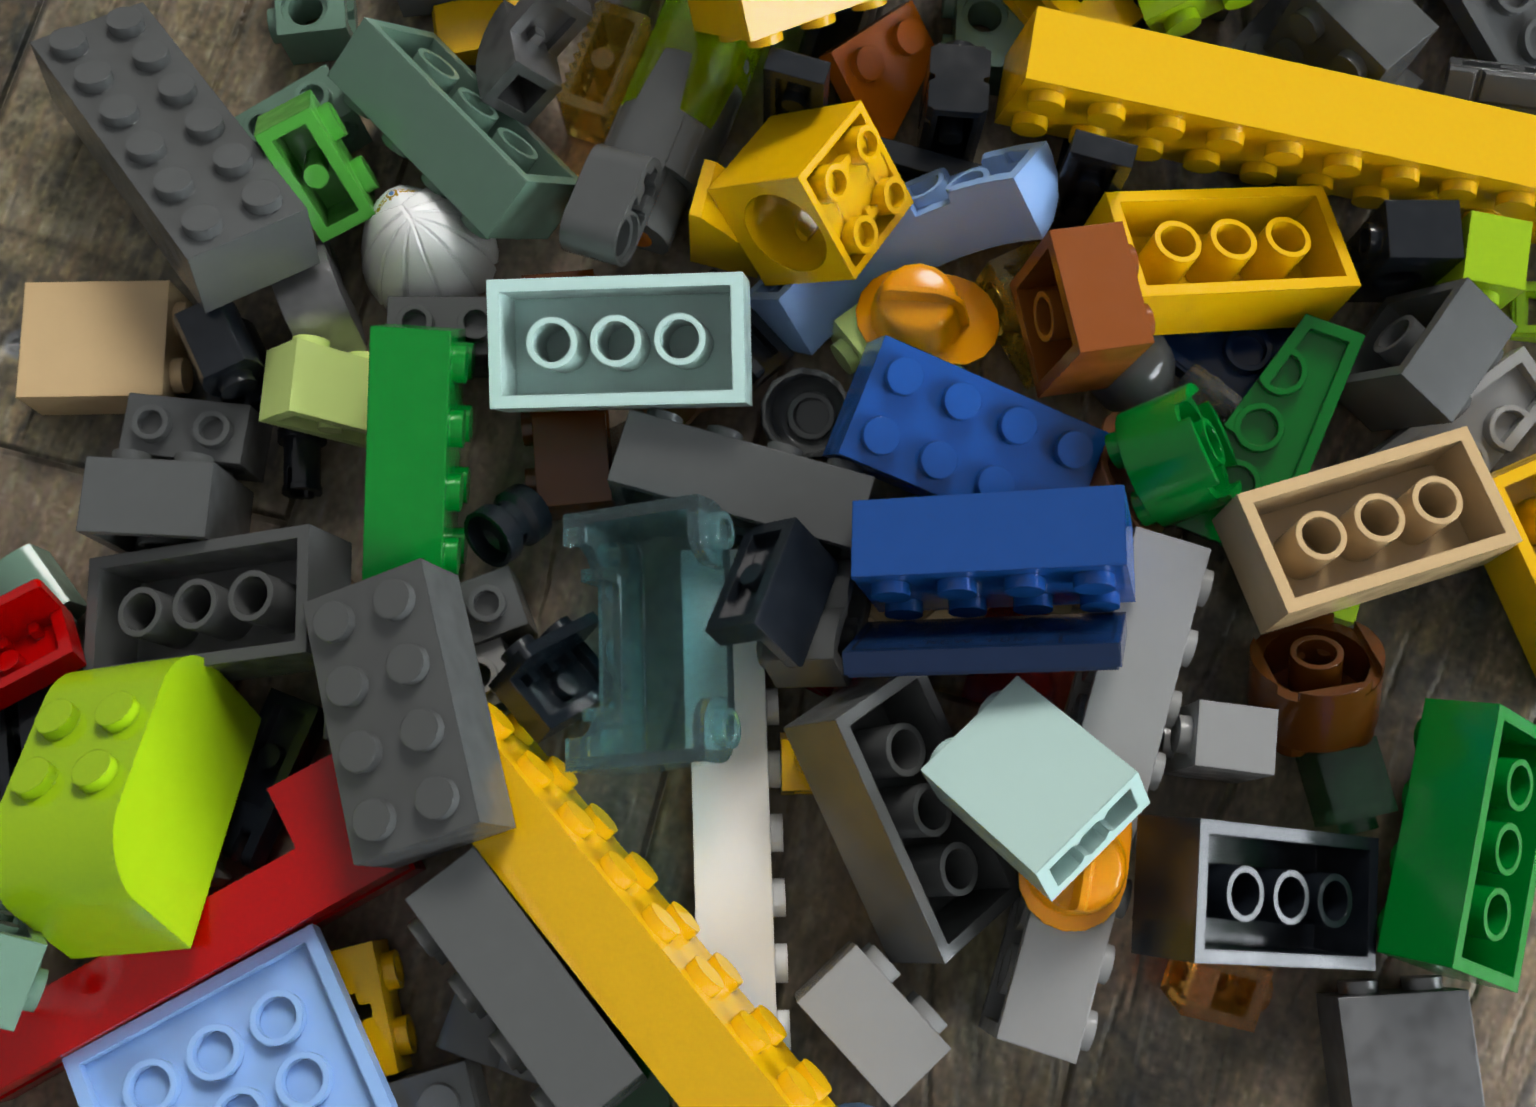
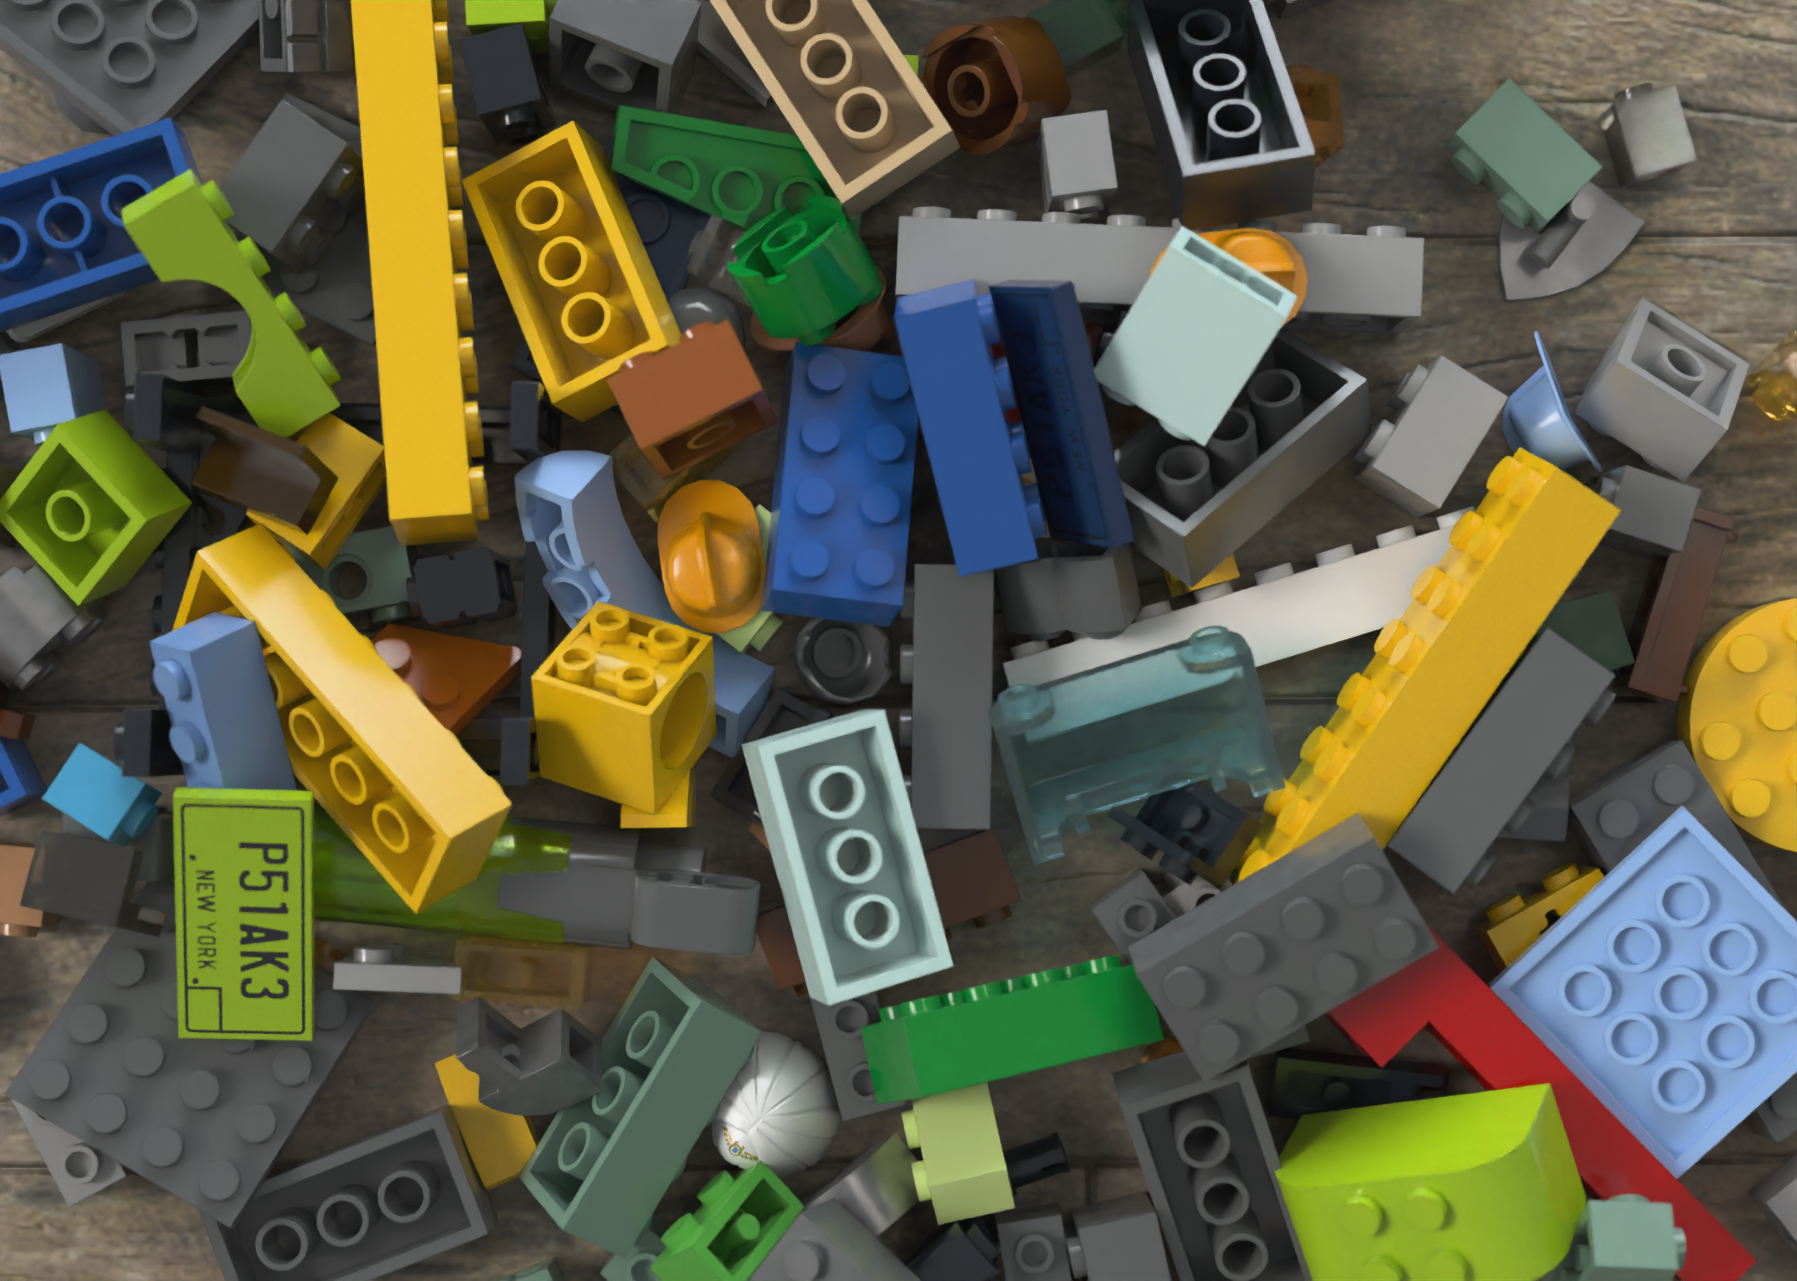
camera: 100 degrees left, 10 degrees up
black wheel [464,484,552,567] -> none
black panel [705,517,839,668] -> none

